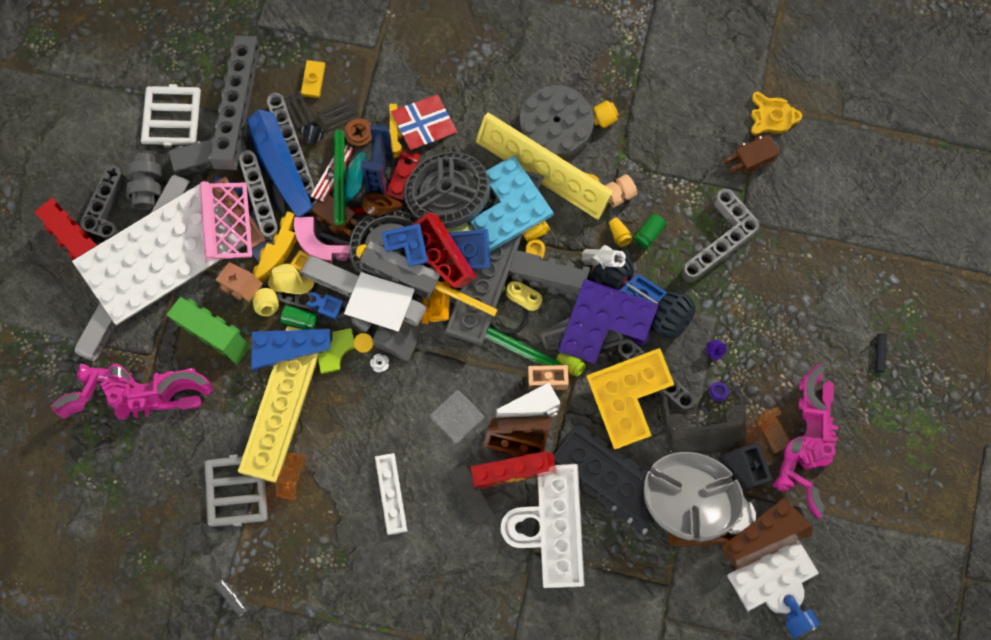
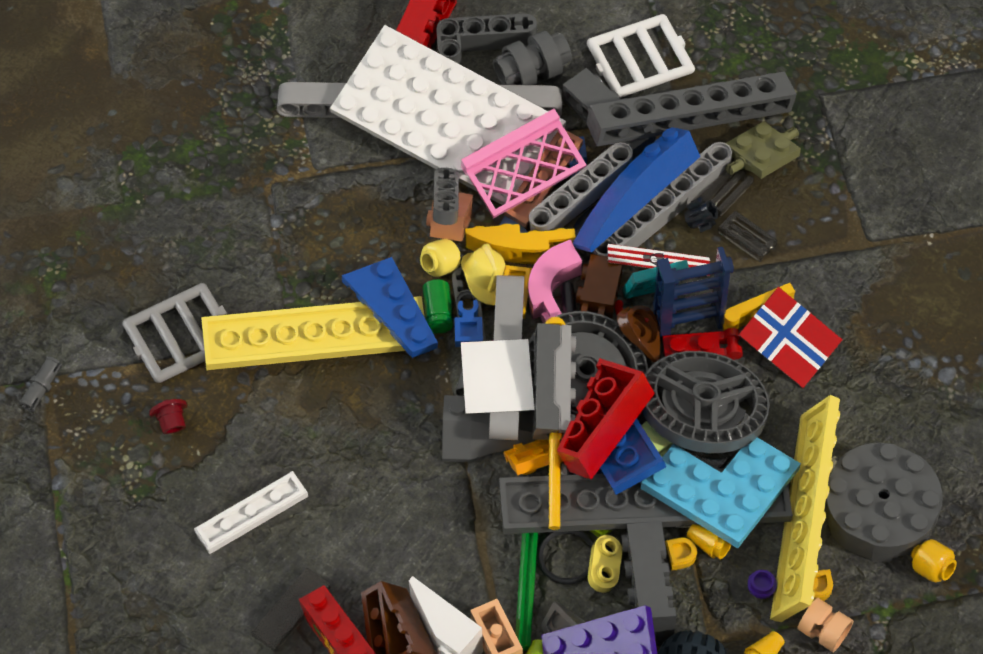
camera: 70 degrees right, 15 degrees down
dark pink piece [51,363,213,420] -> none
bright green wedge [167,297,251,365] -> none
clear orange bracket [276,452,306,500] -> none
yellow plate [301,60,326,98] -> none
lime tile [318,328,355,374] -> none
green axle [334,129,345,226] -> none
dark orange gear [344,118,372,147] -> none
yellow tile [354,333,373,353] -> none
white plate [370,354,389,372] -> none
blue plate [381,224,428,267] -> none
clear plate [429,389,485,445] -> none
white piece [582,245,626,269] -> none
none -> dark red piece [149,399,188,434]
none -> dark grey beam [433,167,459,225]
none -> olive plate [725,121,801,179]
none -> dark purple plate [747,570,777,599]

